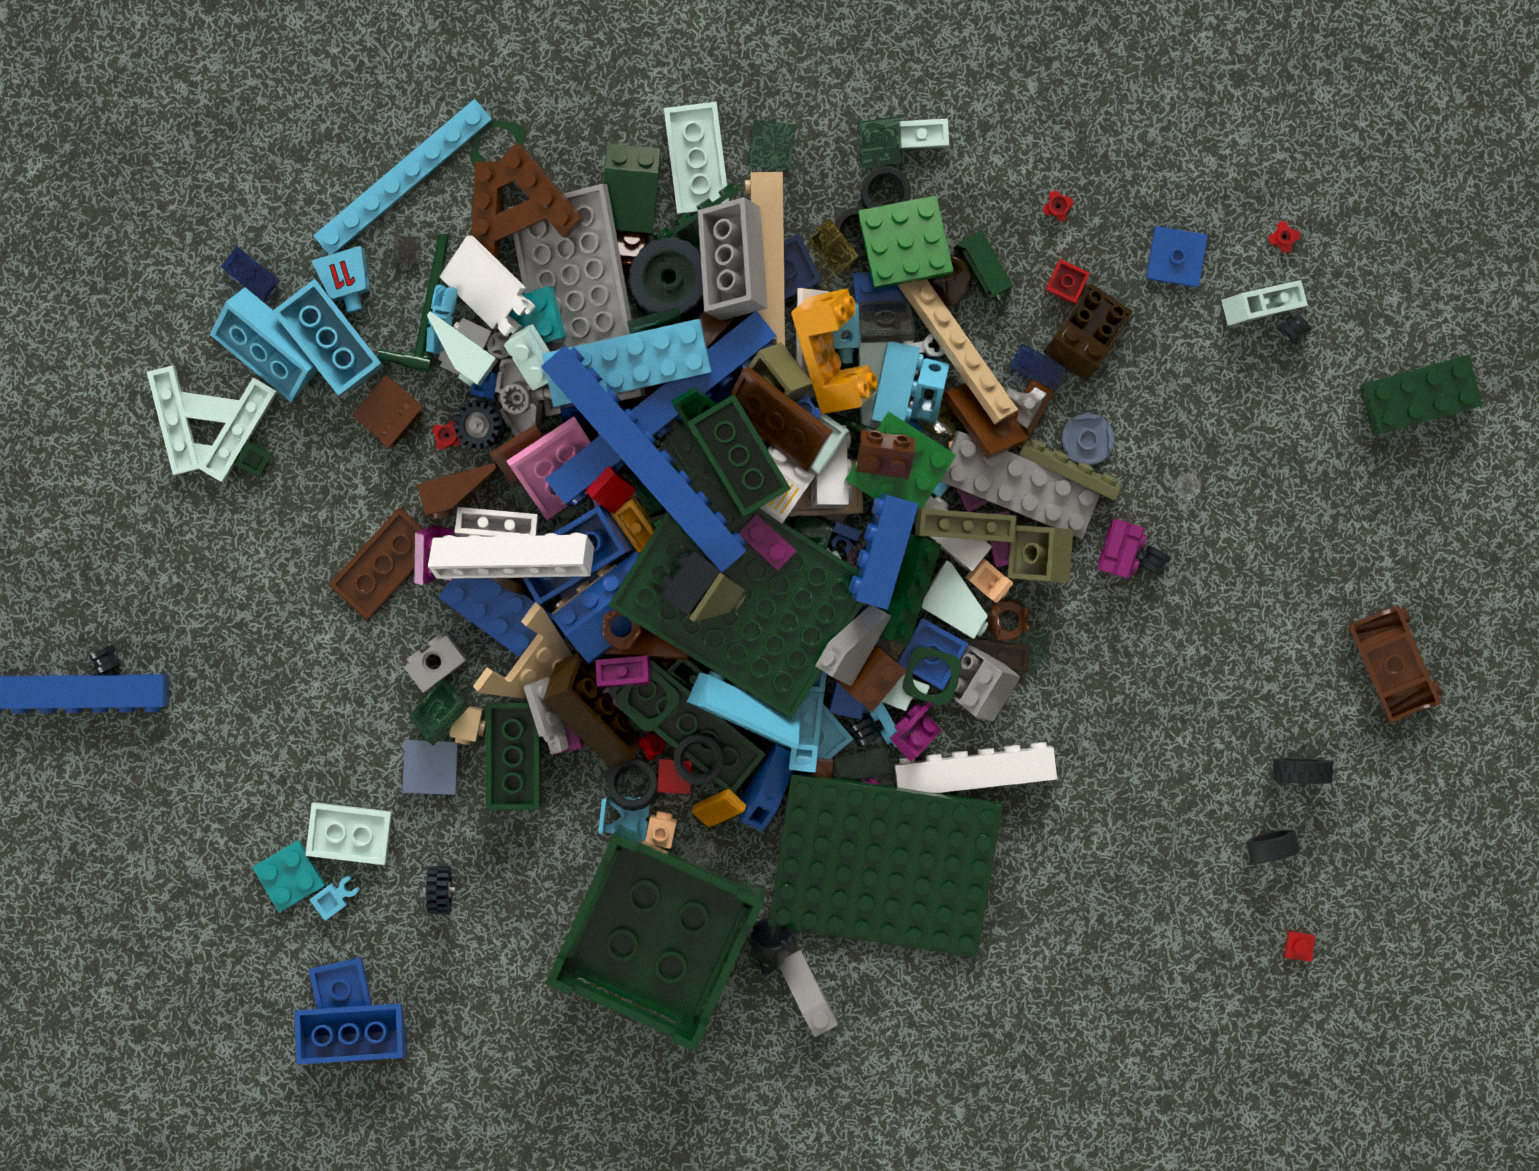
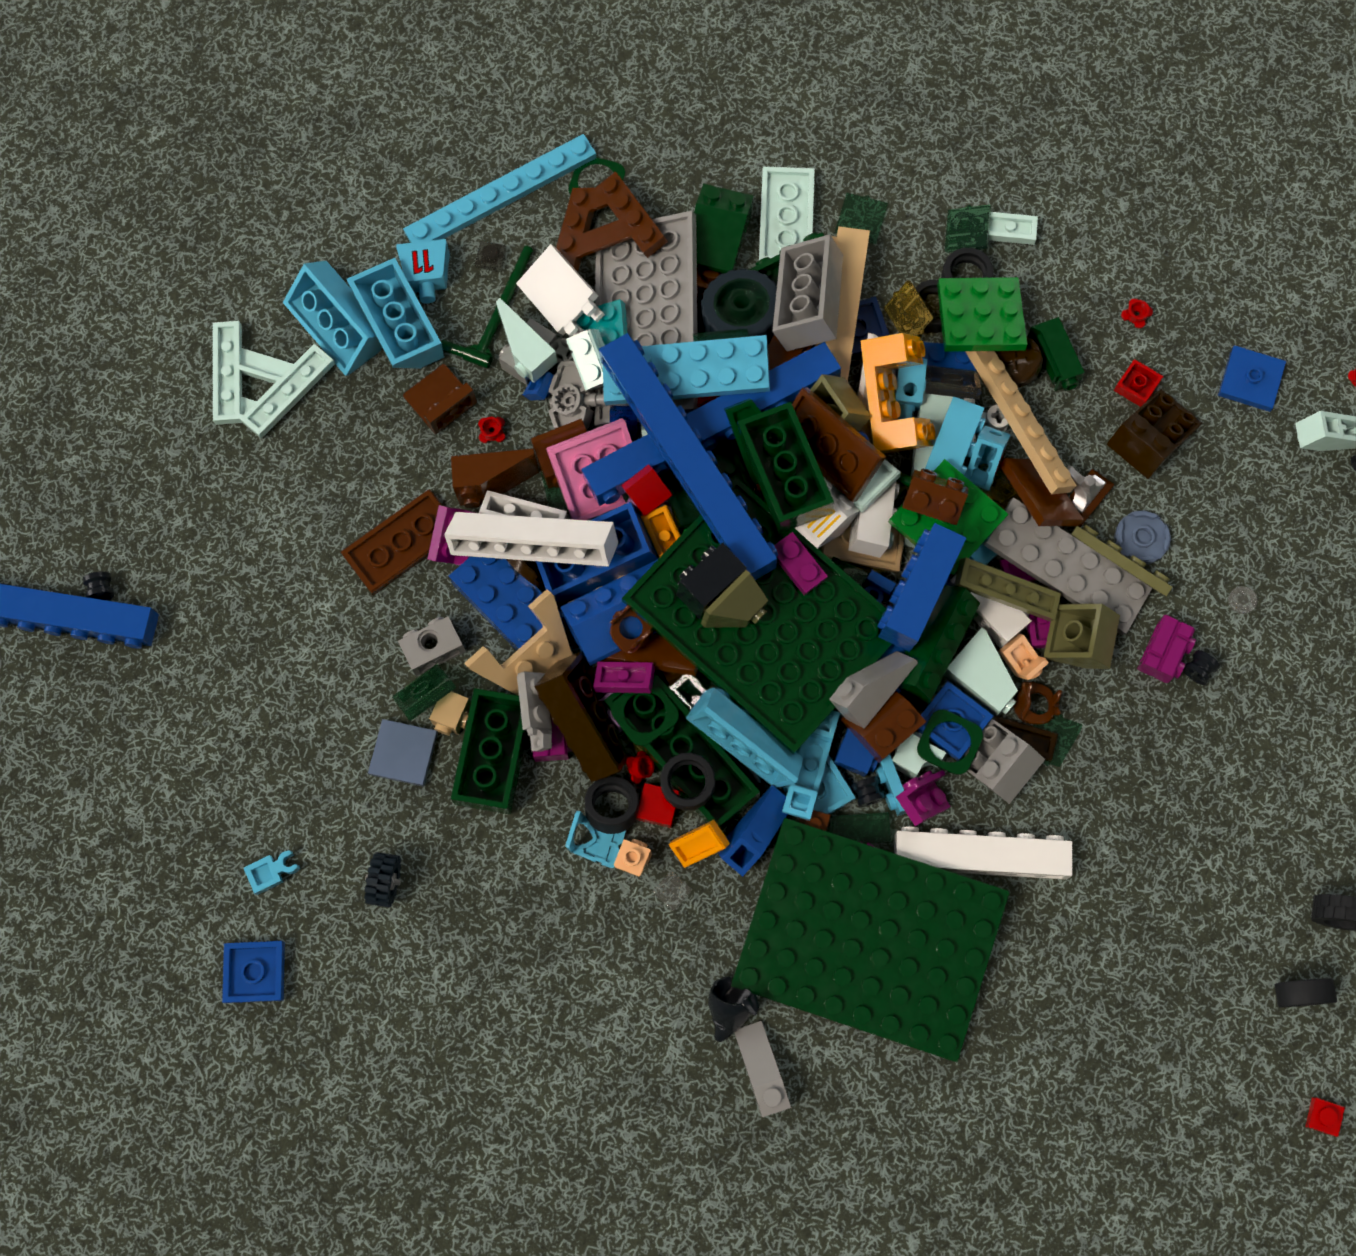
camera: 15 degrees right, 15 degrees down
clear blue plate [220,246,280,301] -> none
dark green plate [235,440,271,478] -> none
teal plate [252,840,326,912] -> none
blue slope [294,1004,408,1065] -> none
light aqua plate [306,802,392,865] -> none
medium azure hinge [426,284,458,354] -> none
black wheel [454,401,506,449] -> none
dark green piece [545,824,764,1052] -> none
clear blue plate [1009,343,1067,392] -> none

